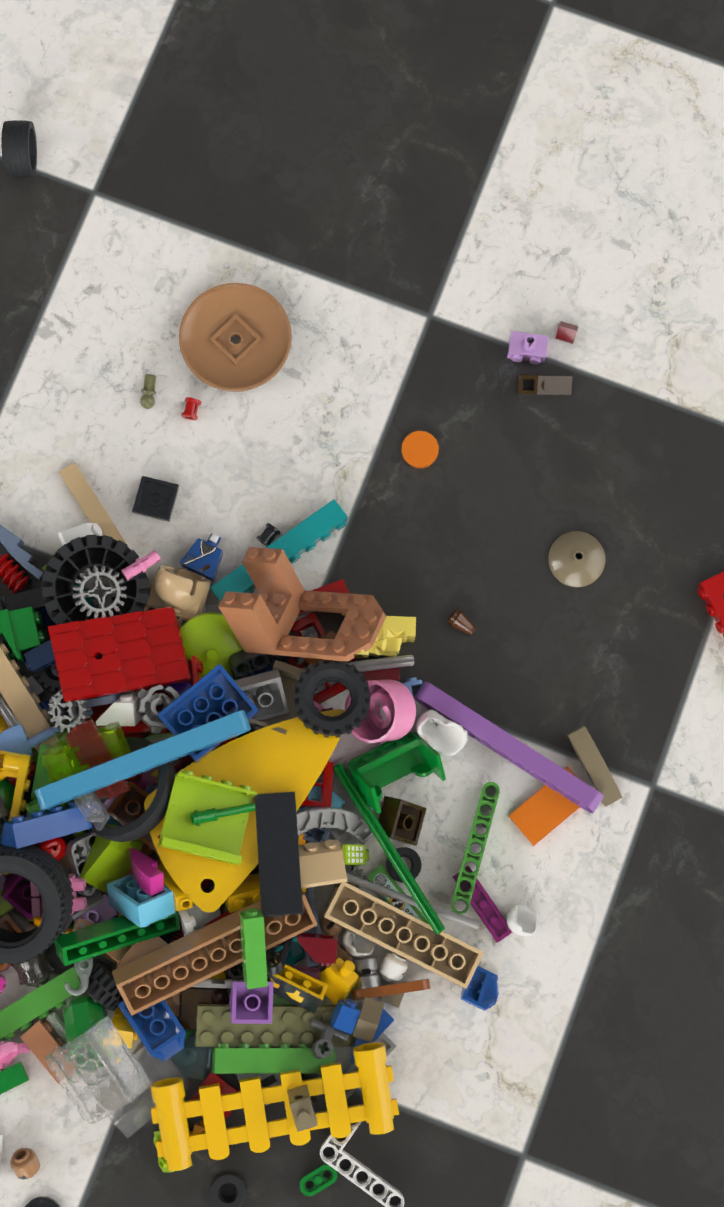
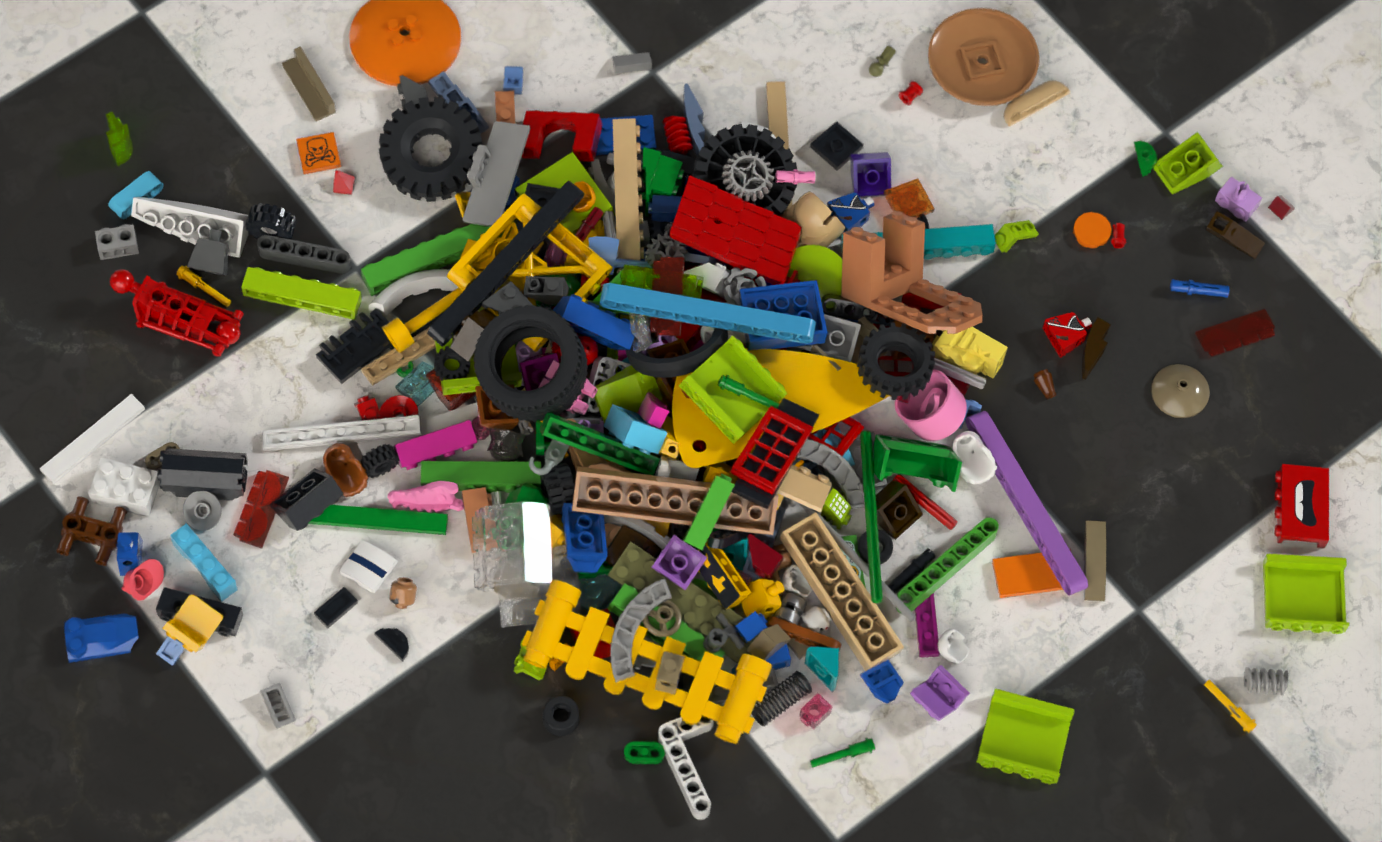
camera: 30 degrees right, 15 degrees down
none -> light grey tile [611,578,672,683]
none -> dark tan piece [643,600,682,637]
none -> red piece [730,406,813,495]
none -> black piece [751,671,812,727]
none -> clear pink brick [799,693,832,729]
none -> teal slope [804,647,839,692]
none -> green pin [810,738,875,768]
none -> dark purple slope [850,152,891,196]
none -> clear orange tile [884,178,935,218]
none -> black pin [887,548,936,594]
none -> red axle [893,474,957,530]
none -> medium lavender bracket [910,665,970,721]
none -> lime panel [976,689,1075,784]
none -> lime bracket [995,220,1039,253]
none -> tan brick [1004,80,1070,127]
none -> red torso [1042,312,1092,358]
none -> dark brown slope [1082,317,1111,380]
none -> red pin [1111,223,1126,248]
none -> green plate [1134,141,1157,177]
none -> lime slope [1153,132,1223,194]
none -> blue pin [1170,279,1229,298]
none -> clear red windscreen [1195,309,1275,357]

